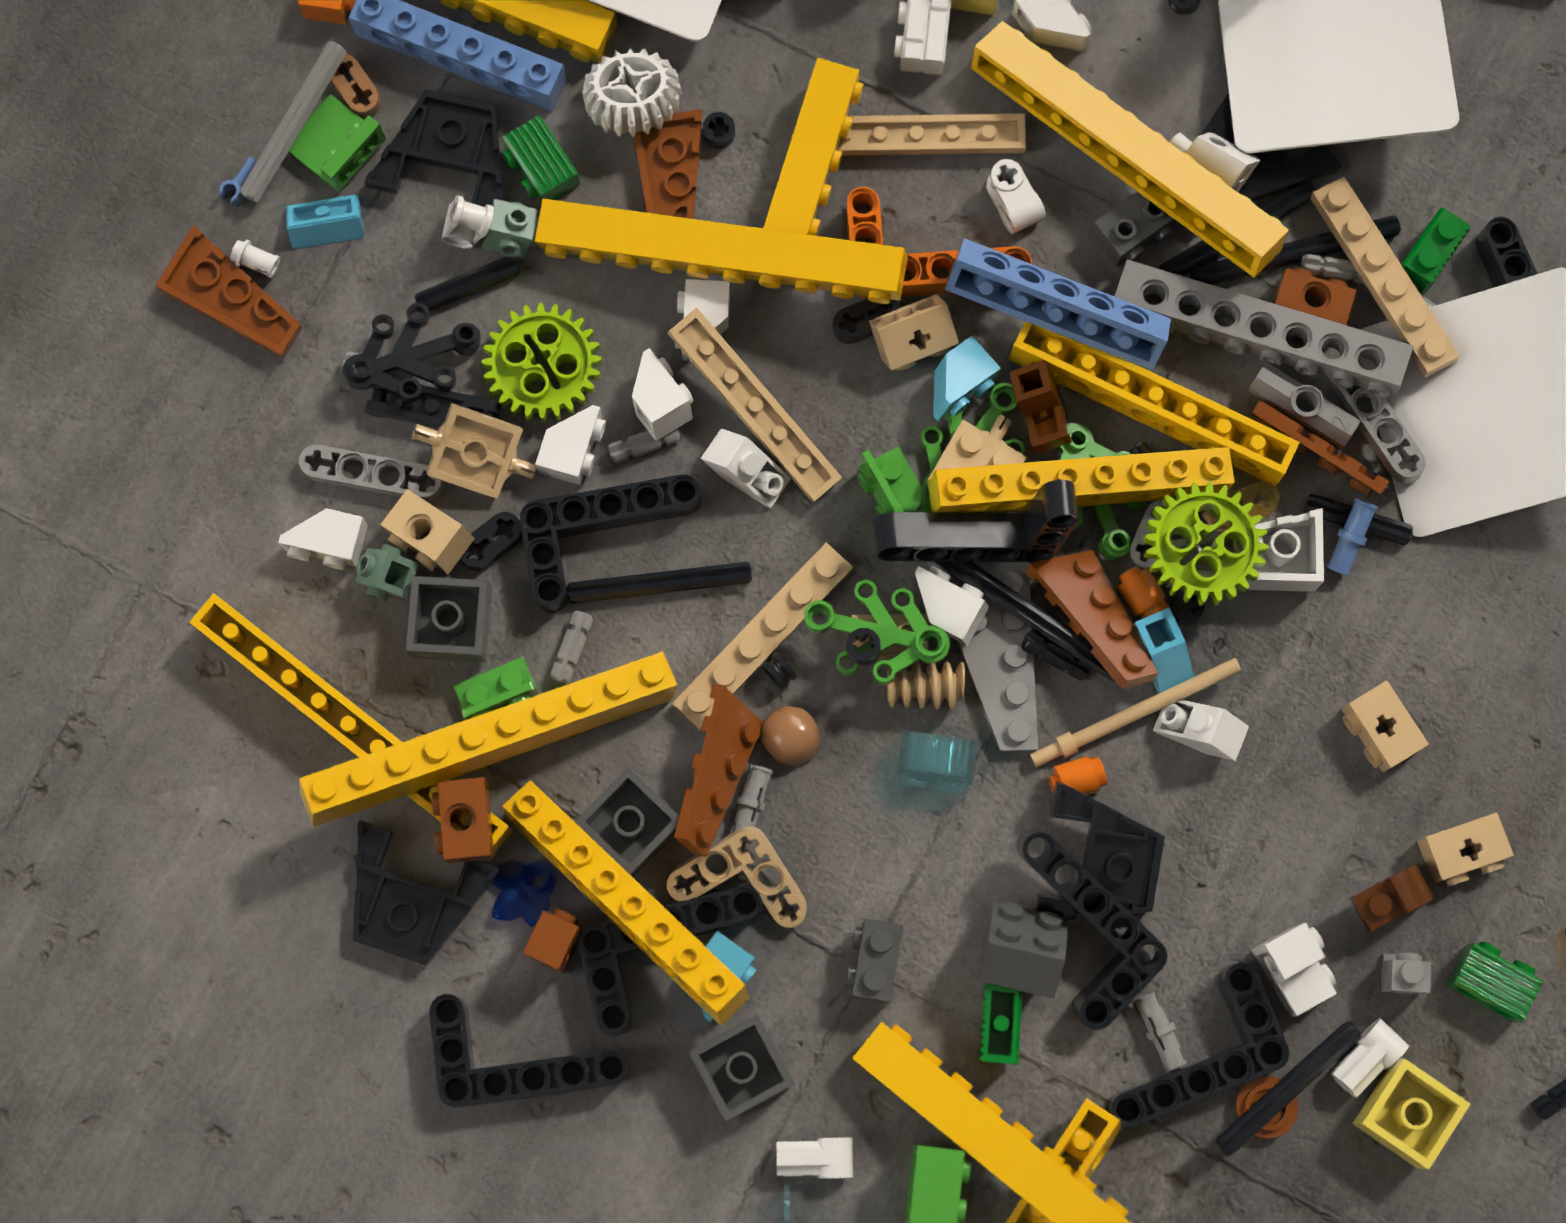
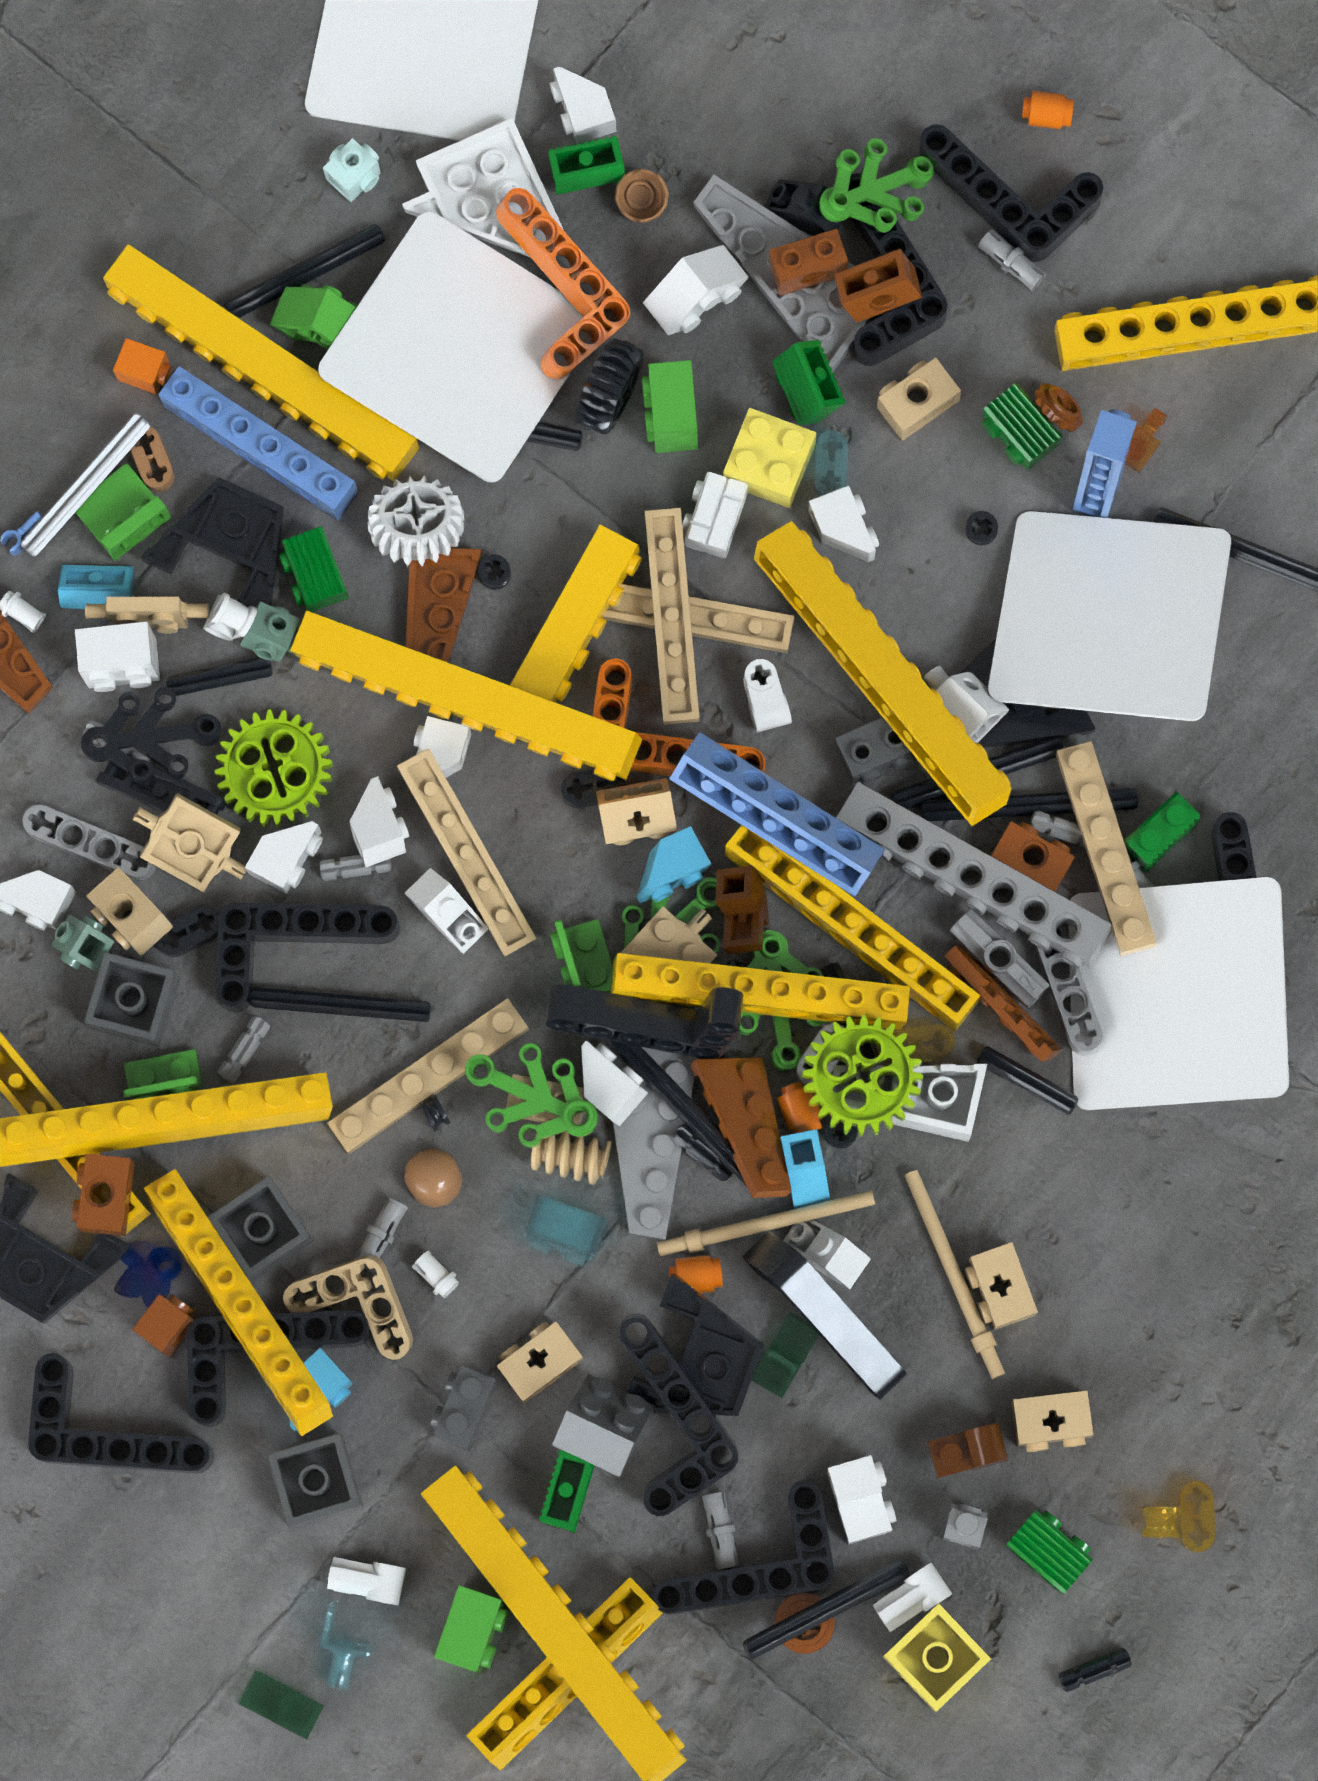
camera: 20 degrees right, 0 degrees up
dark orange wing [674,684,763,857] -> none
black bush [846,628,881,665] -> none
medium blue pin [1326,498,1378,576] -> none
none -> white brick [75,622,160,692]
none -> tan plate [85,597,209,634]
none -> white pin [412,1251,459,1298]
none -> tan brick [497,1321,584,1404]
none -> tan plate [645,508,700,725]
none -> beam [742,1231,907,1400]
none -> clear green slope [752,1312,820,1398]
none -> tan bar [904,1170,1005,1379]

